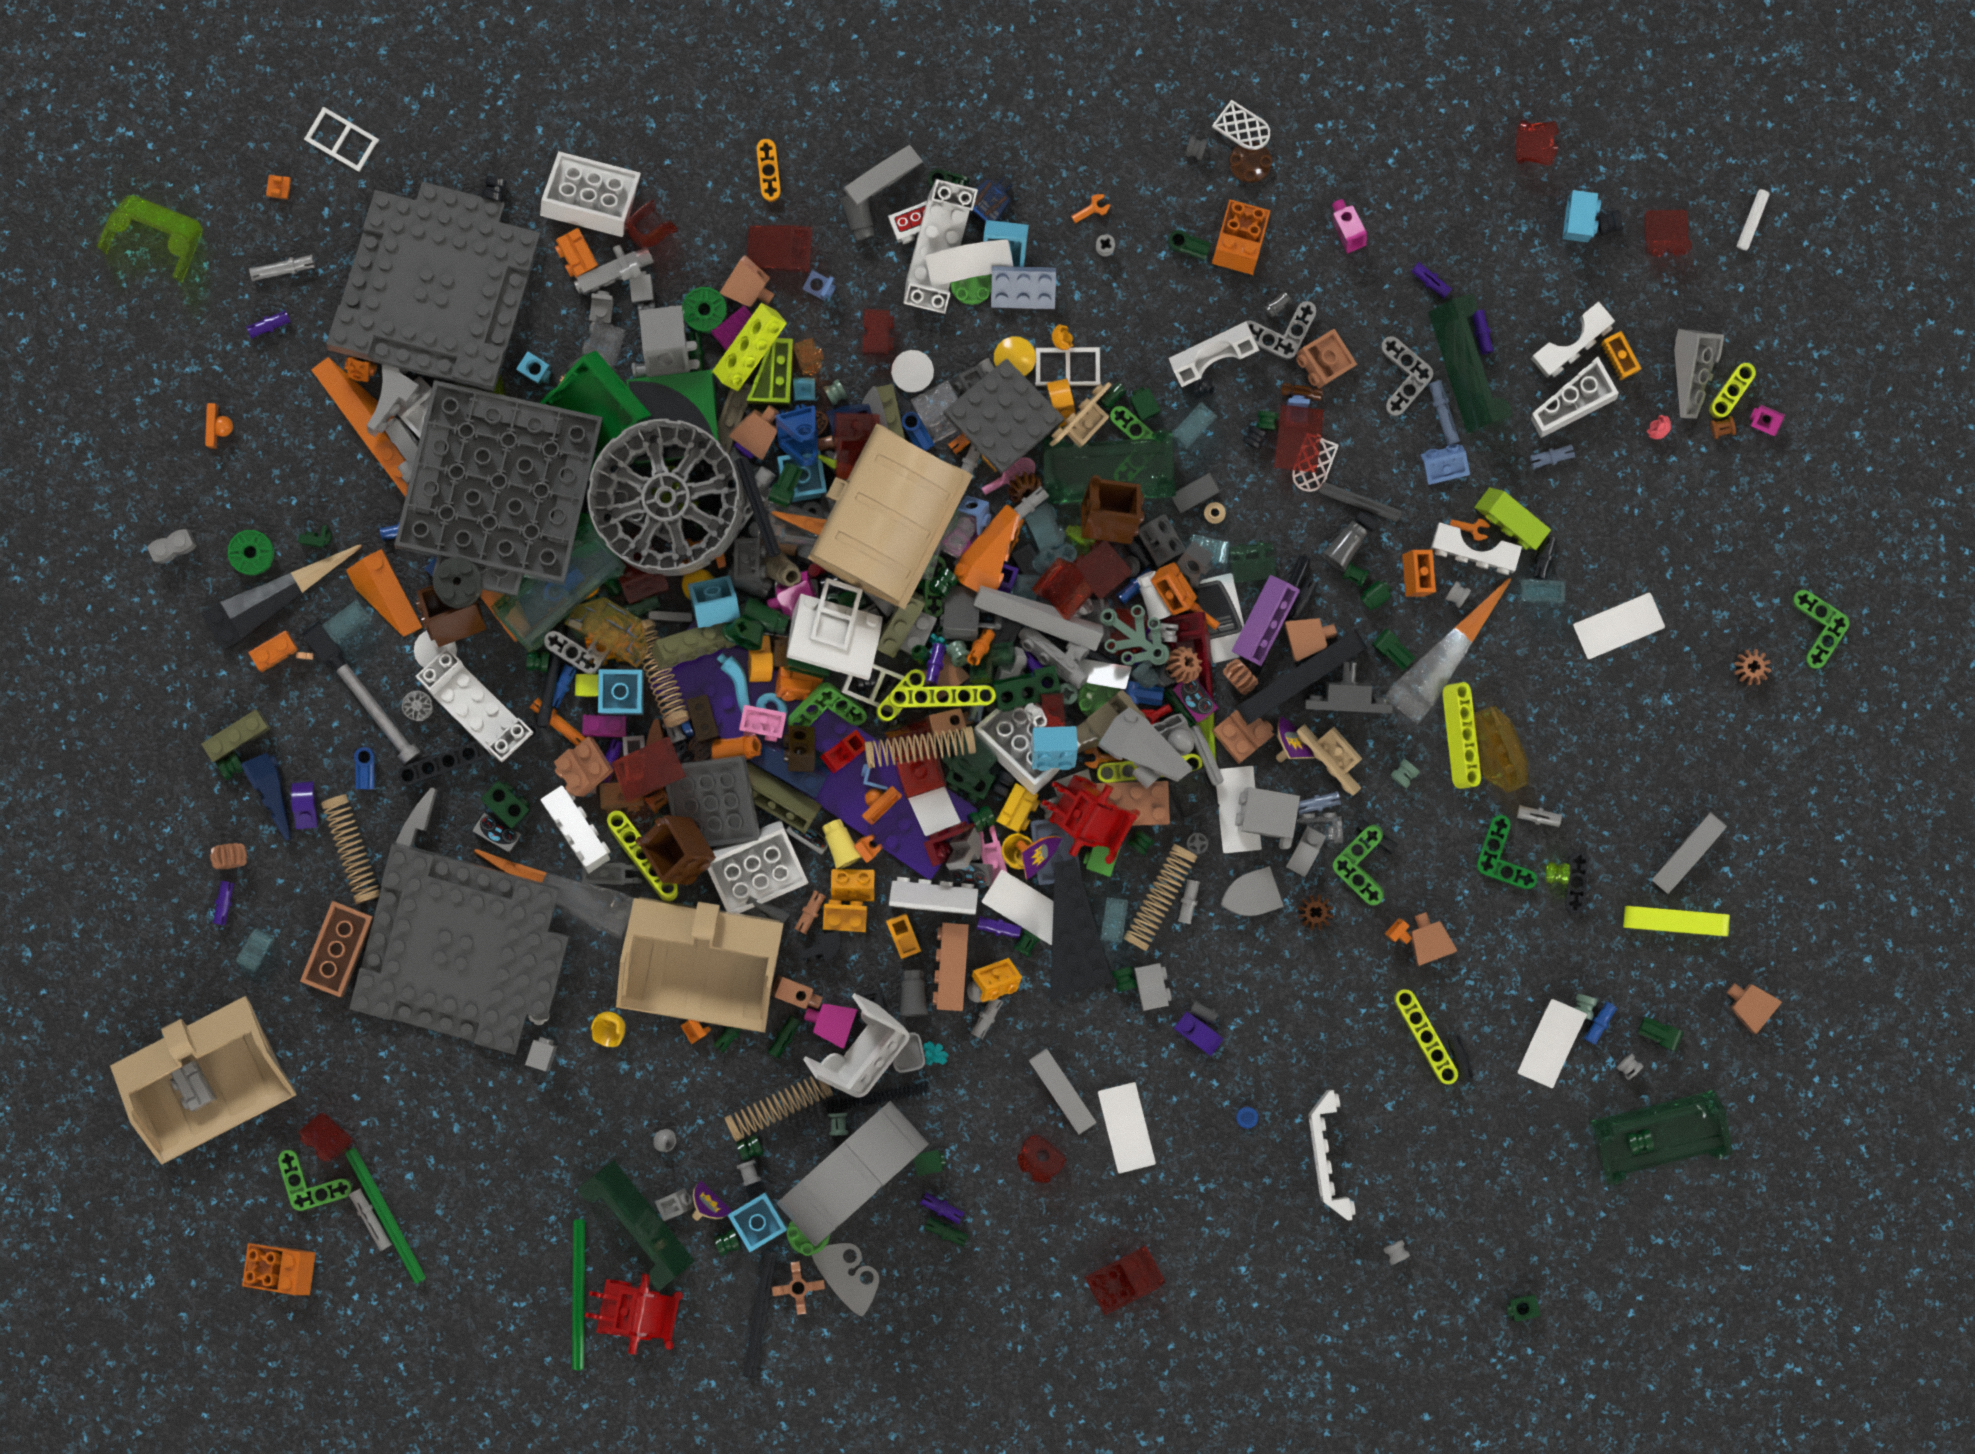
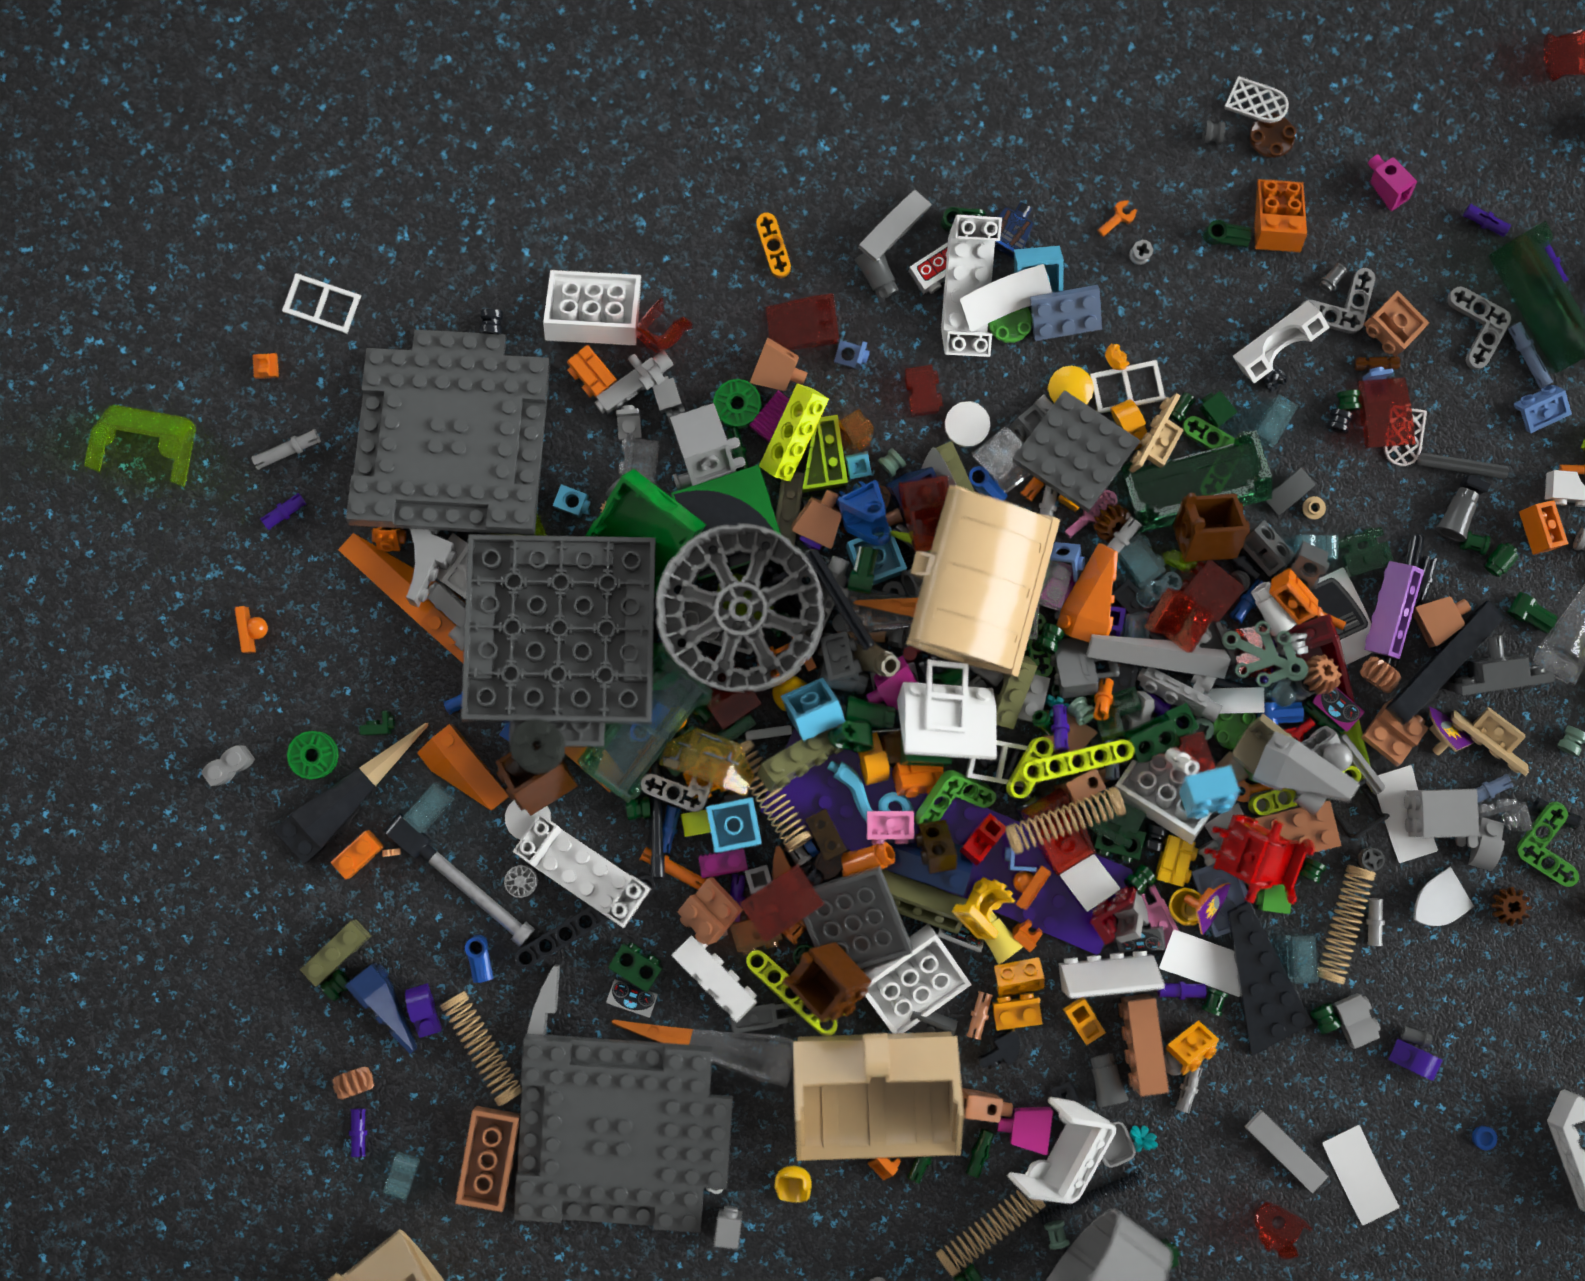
camera: 10 degrees left, 0 degrees up
none -> yellow tile [952,877,1015,940]

